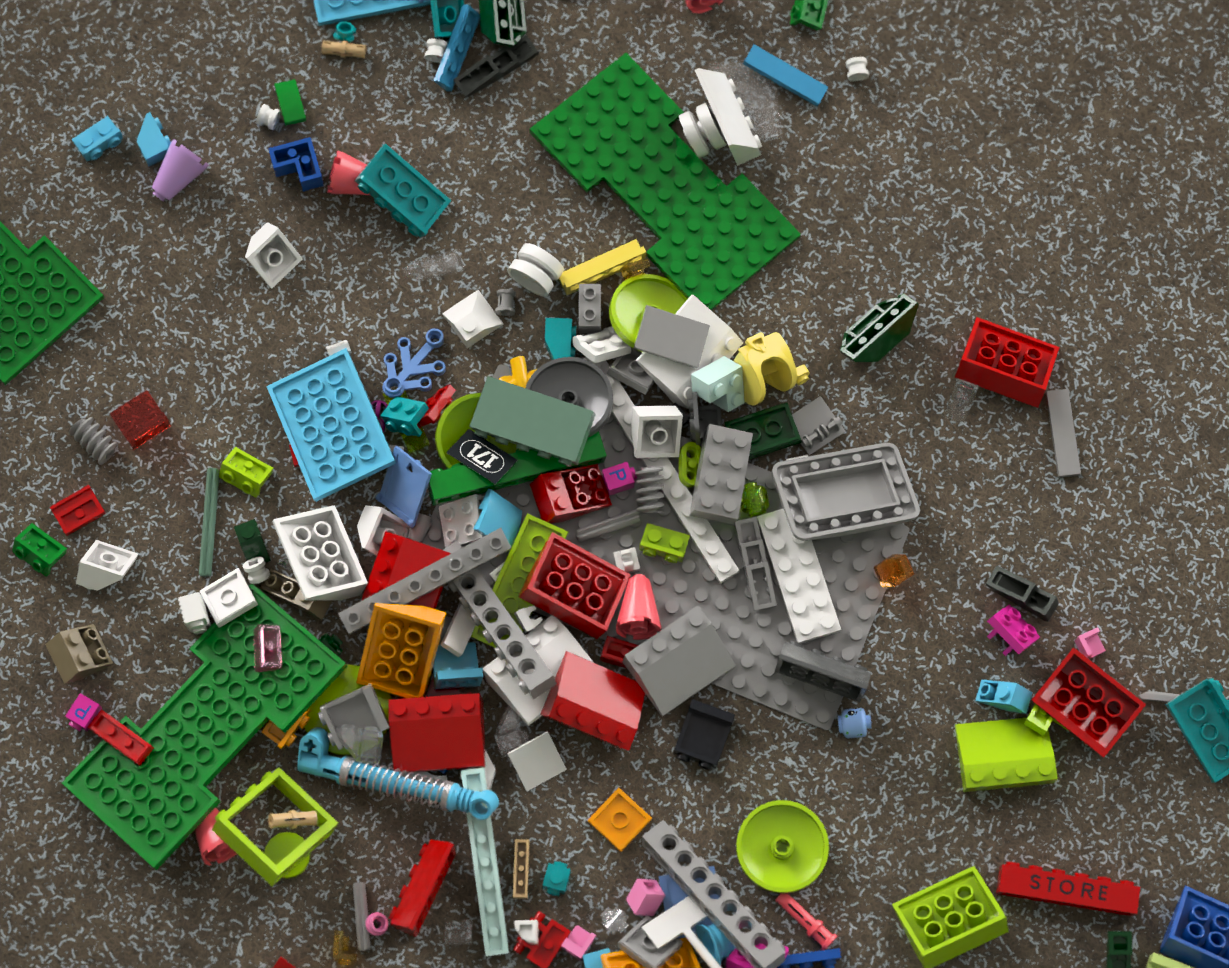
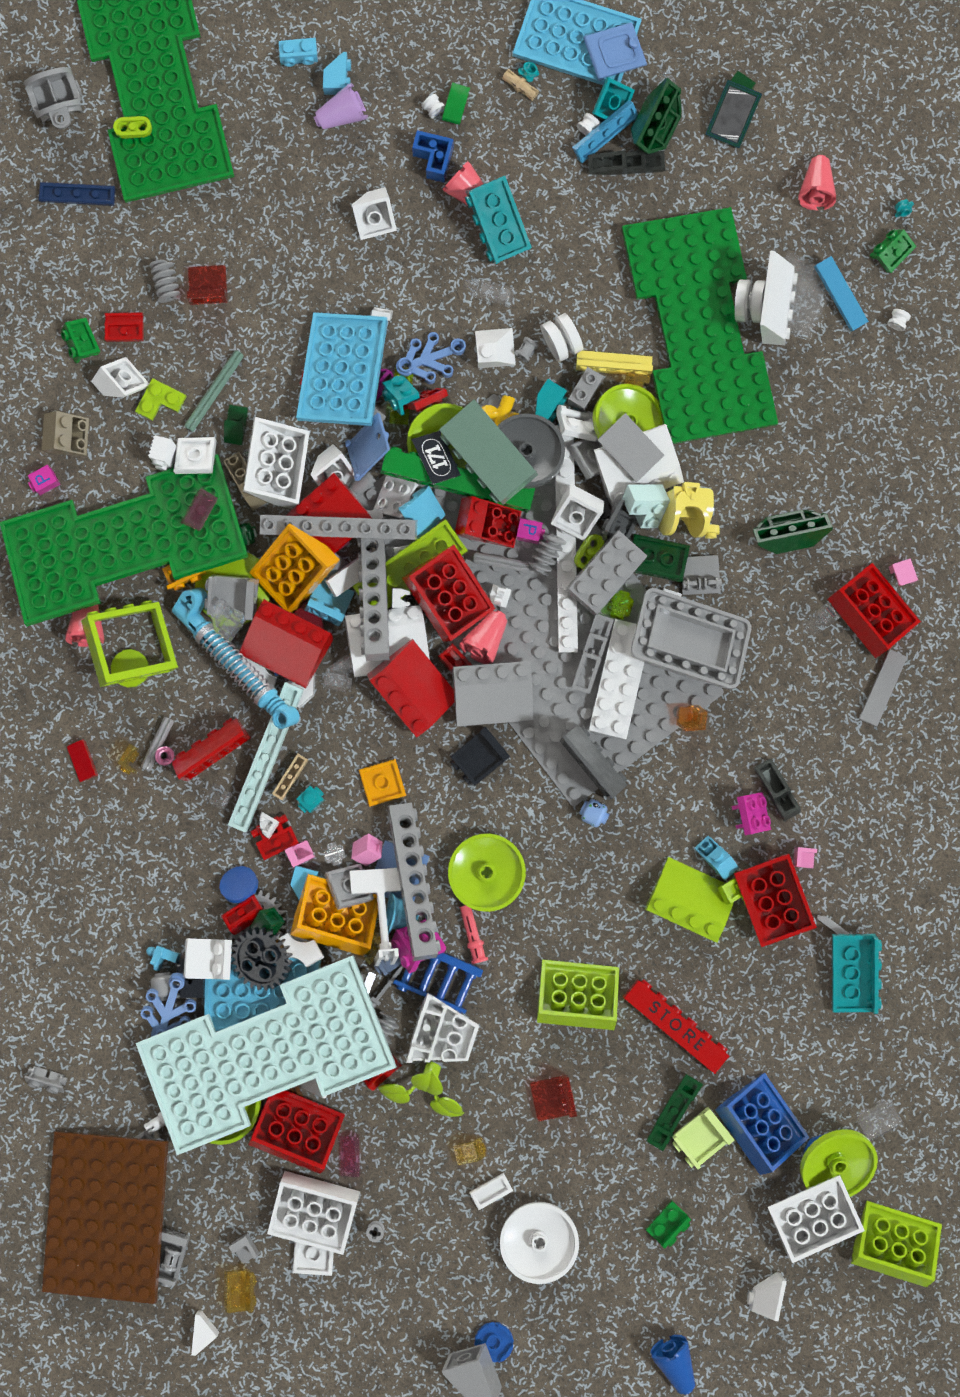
camera: 30 degrees right, 10 degrees up
red tile [87,709,154,766] -> none
lime bracket [219,447,273,498] -> none
white wheel [243,557,270,584] -> none
tan pin [268,810,317,829] -> none
white piece [507,731,567,791] -> none
lime bracket [639,523,690,563] -> none
none -> lime plate [135,378,187,421]
none -> bright pink panel [889,559,918,586]

